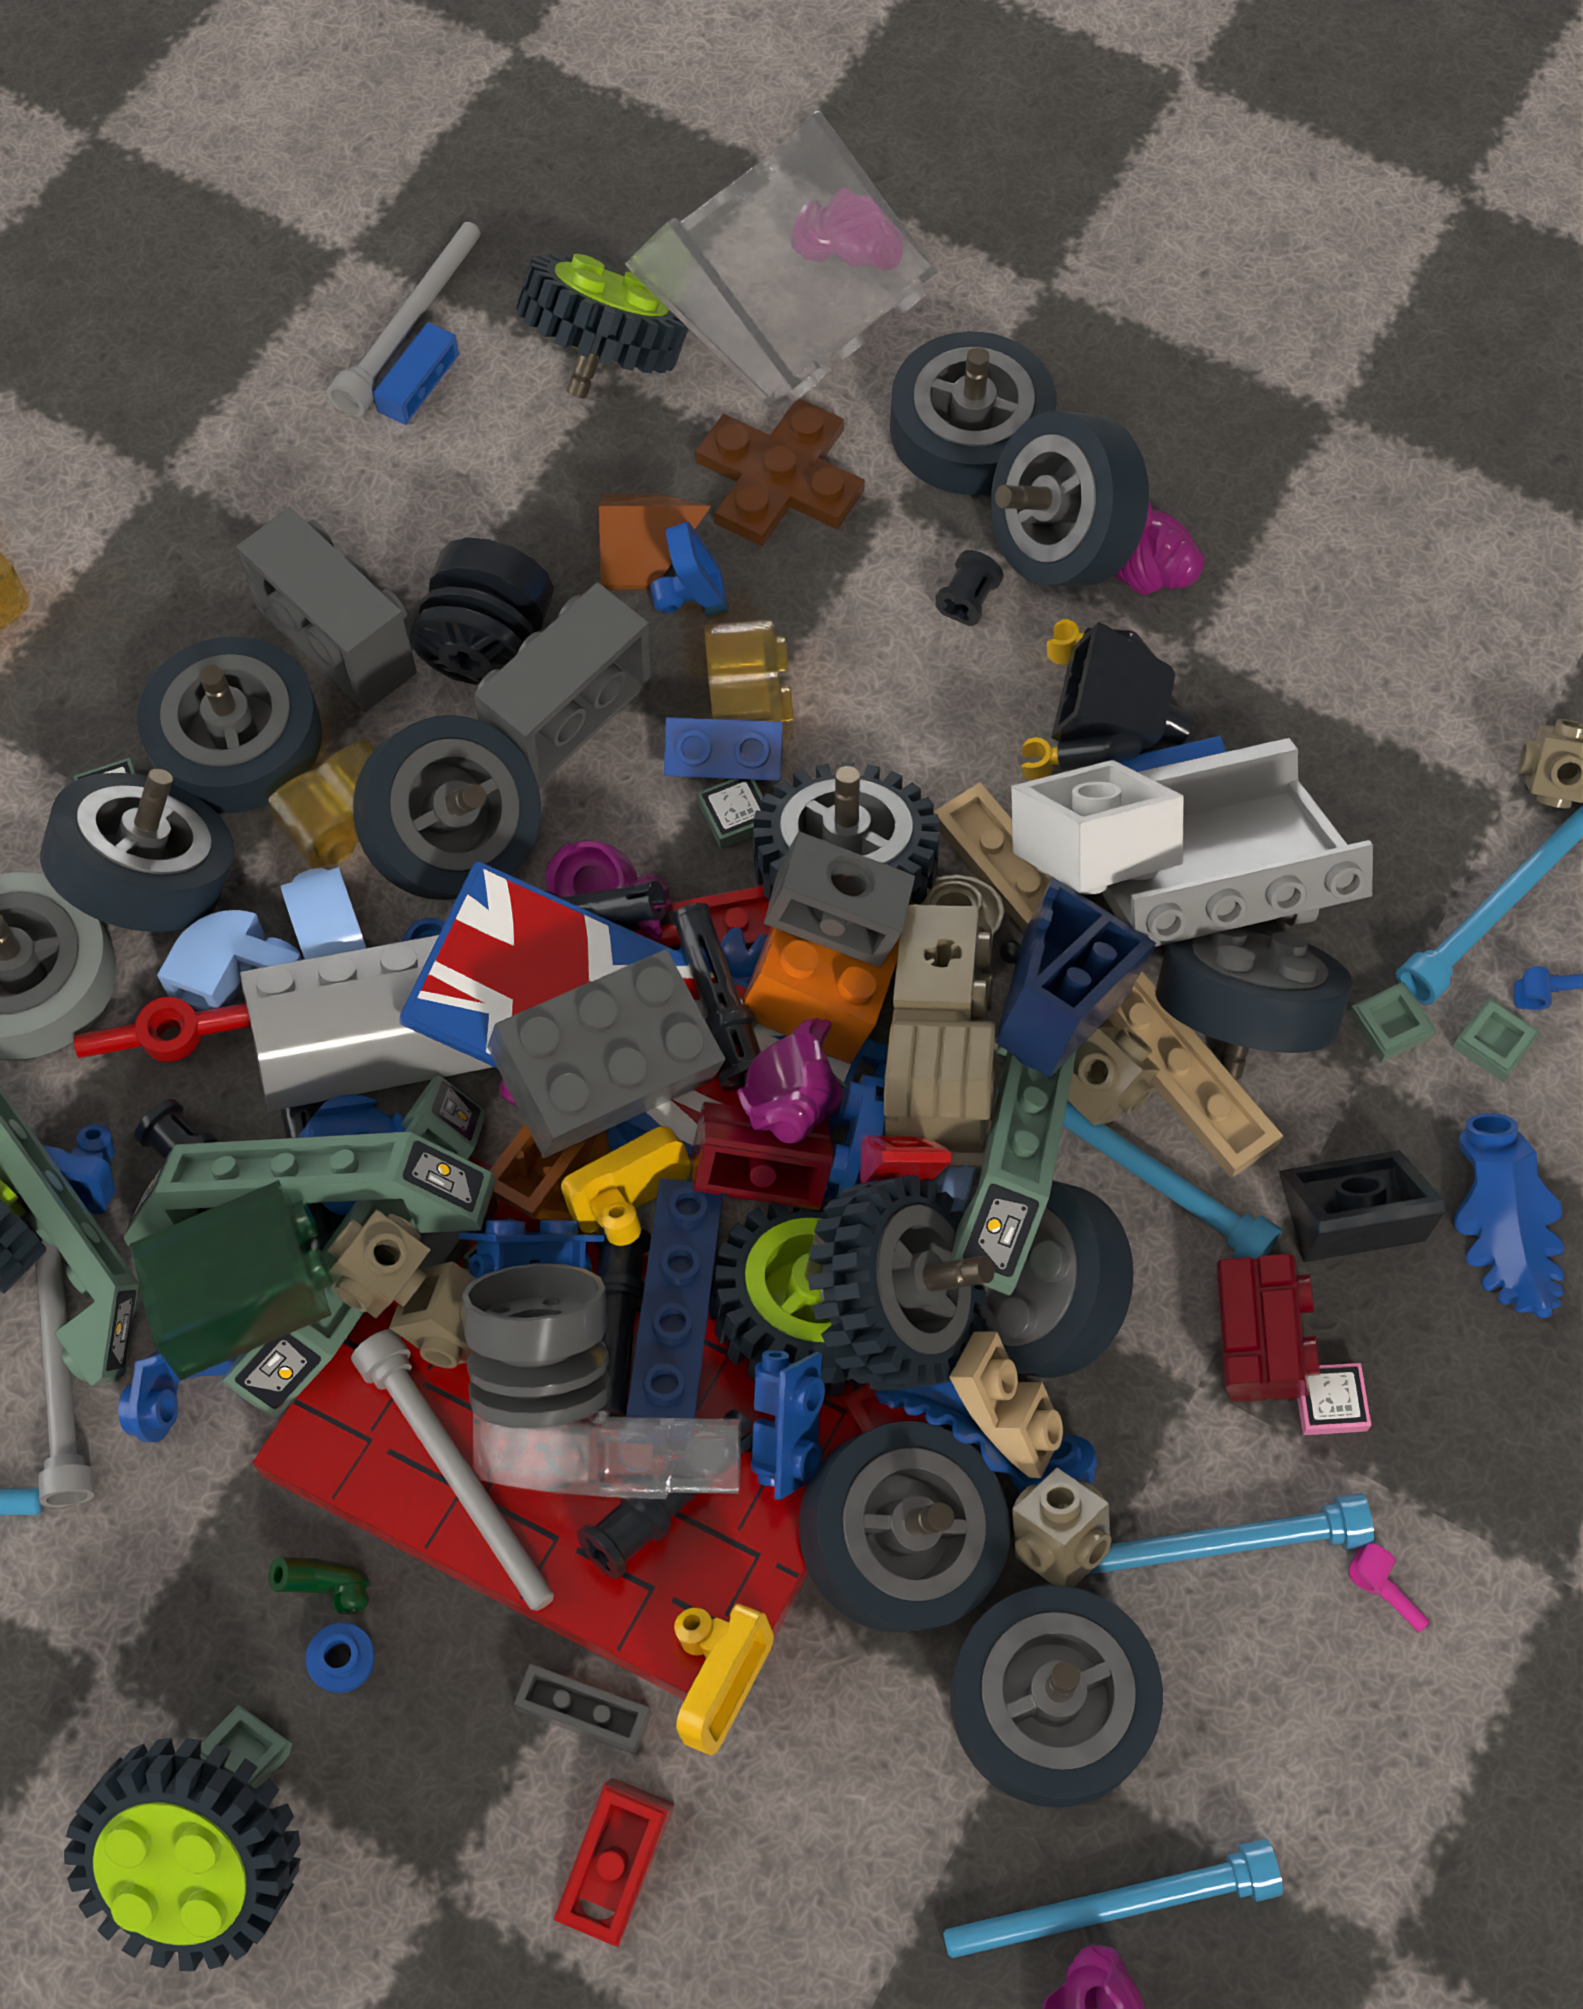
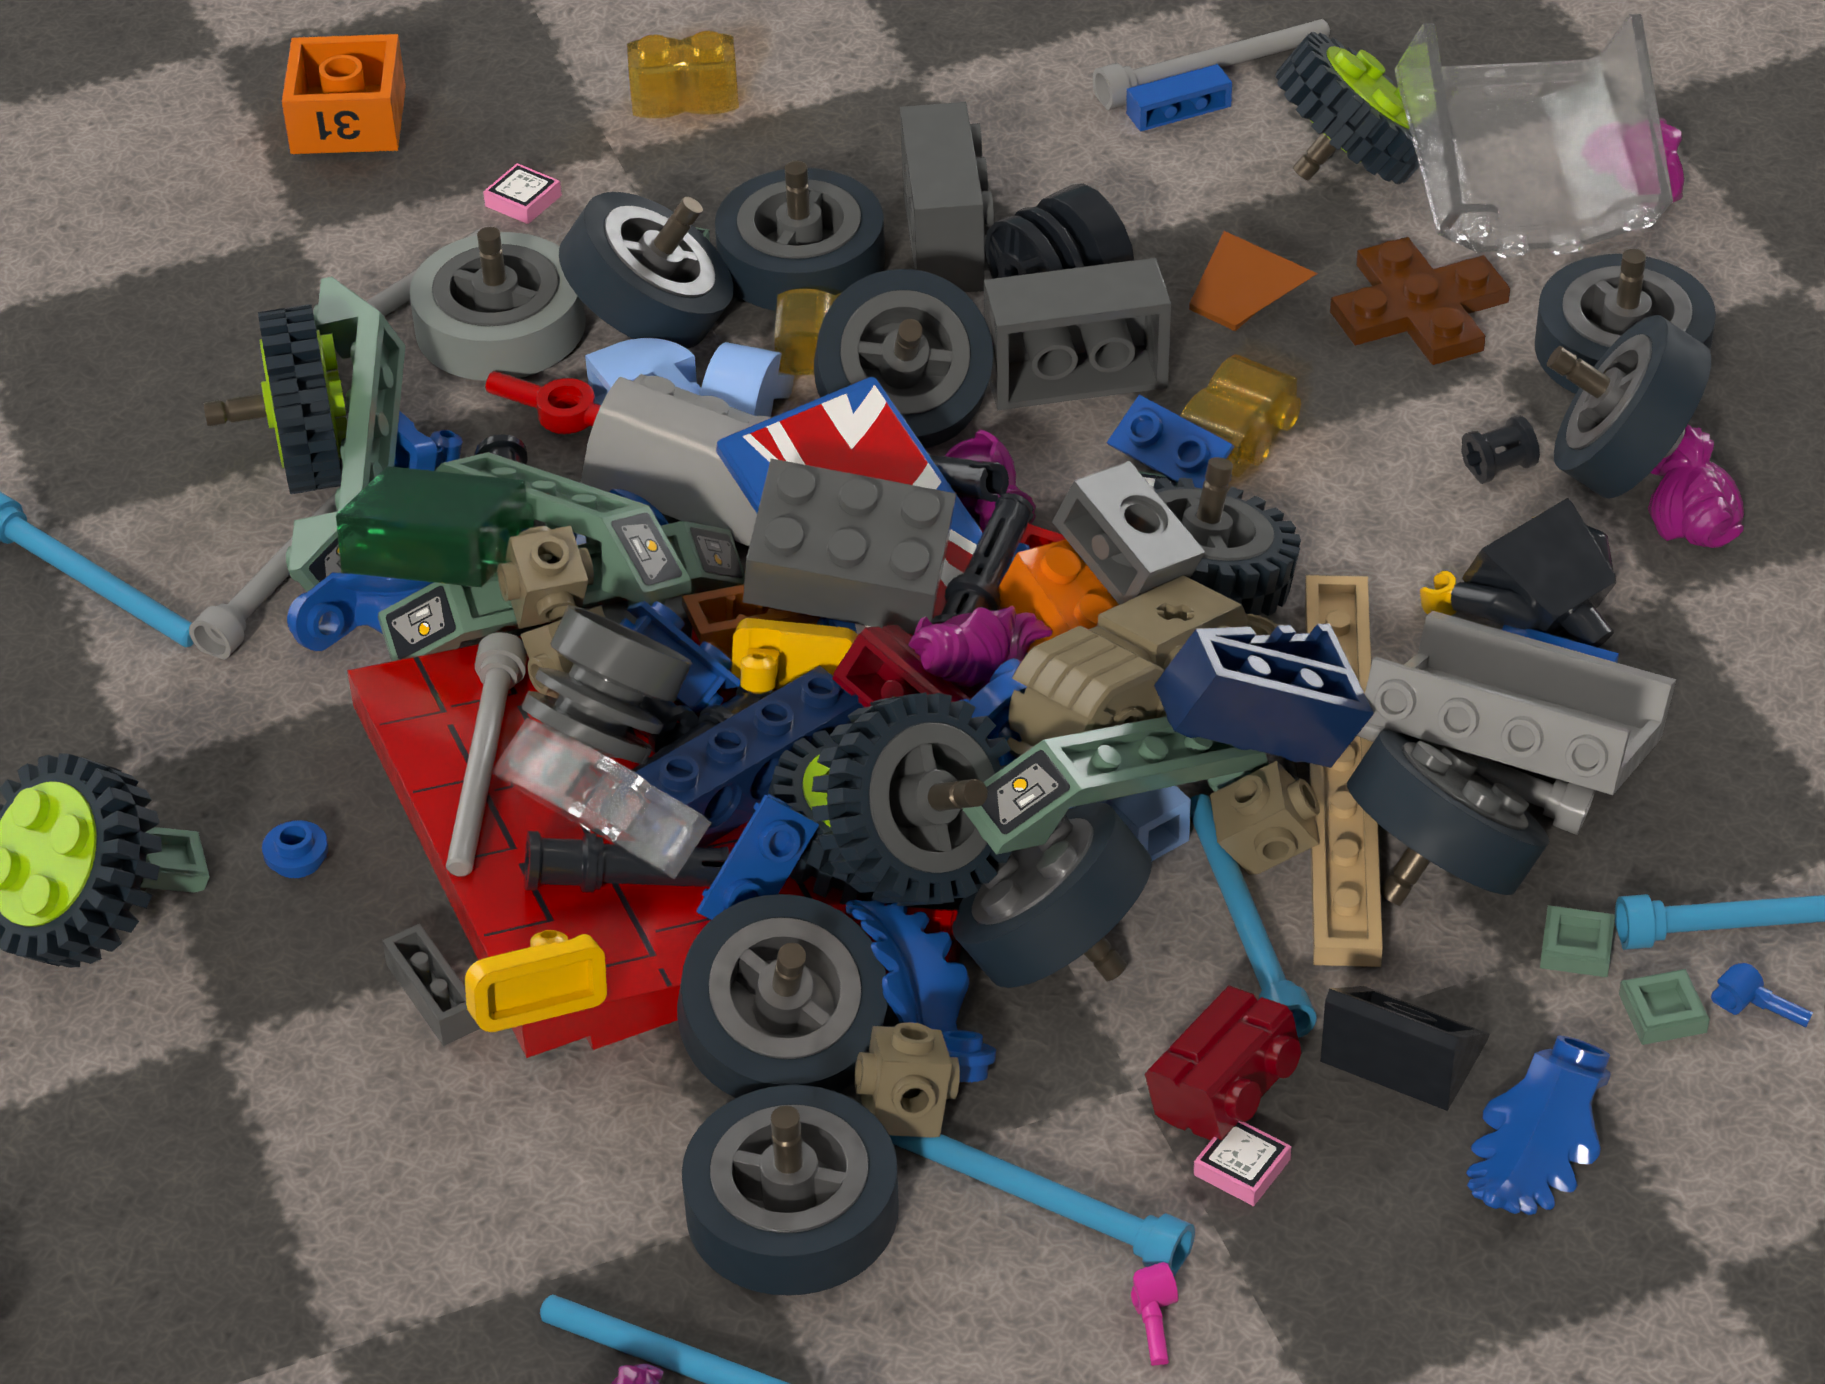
camera: 40 degrees right, 20 degrees down
dark green arm [268,1557,371,1614] -> none
red slope [553,1778,675,1947] -> none
blue piece [650,521,729,618] -> none
red slope [860,1136,951,1184] -> none
tan slope [950,1332,1063,1478] -> none
white brick [1011,760,1183,894] -> none

